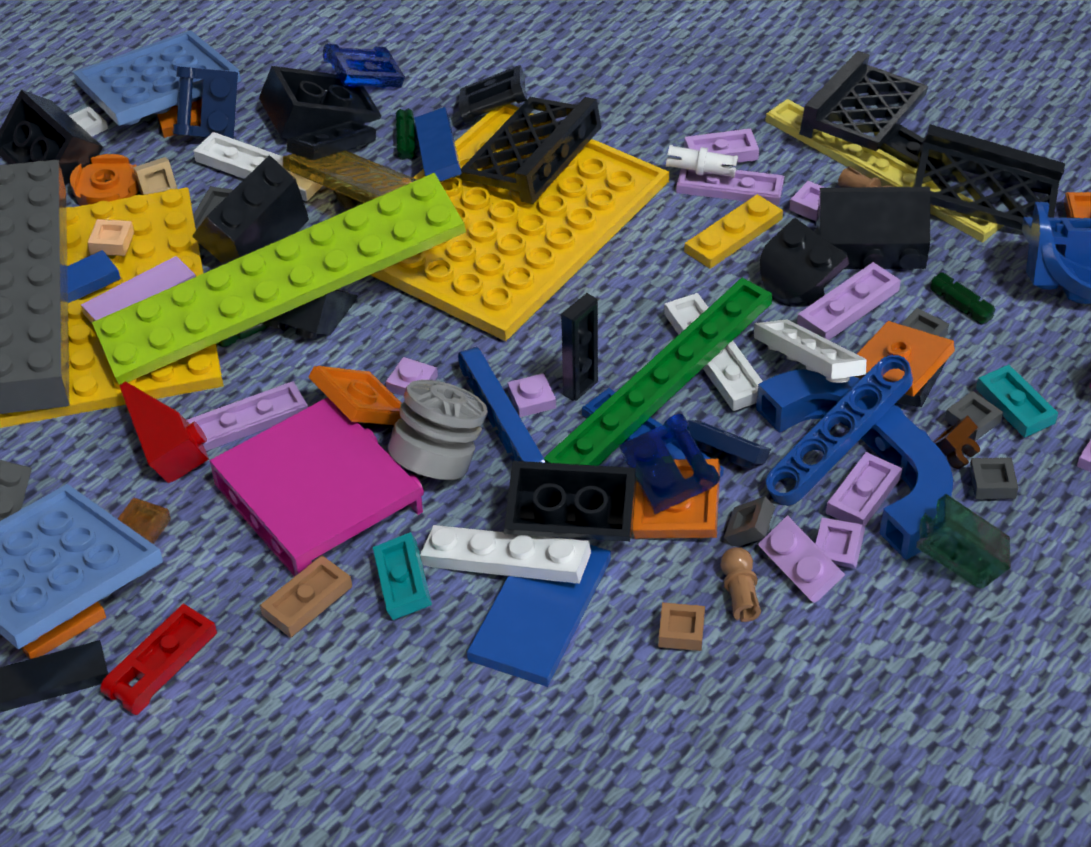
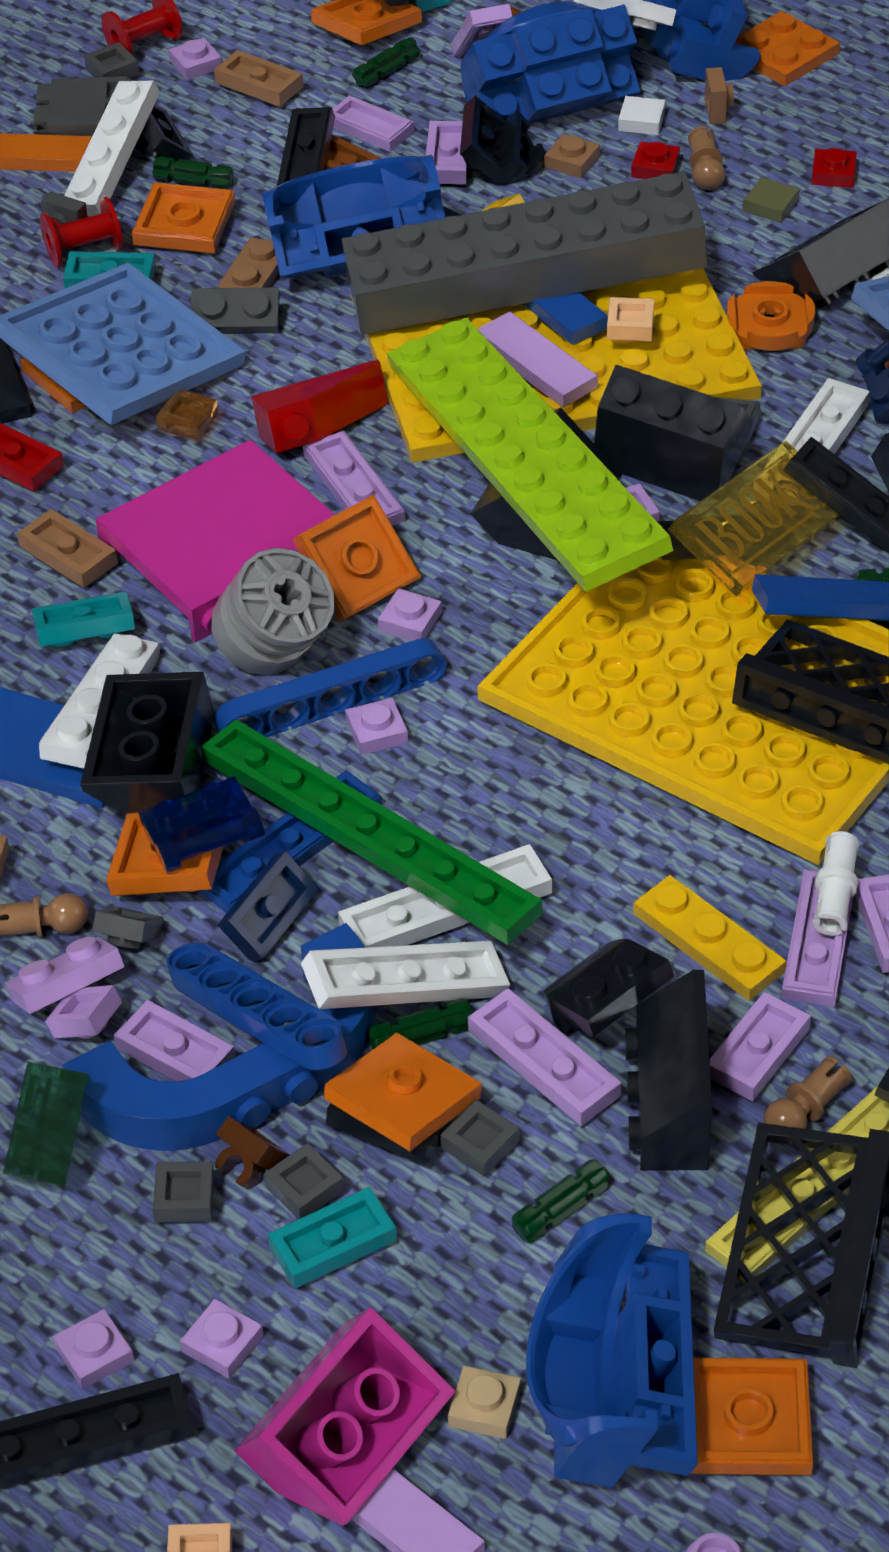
camera: 90 degrees right, 0 degrees up
tan plate [133,157,177,195] -> none
black tile [561,293,598,401] -> none

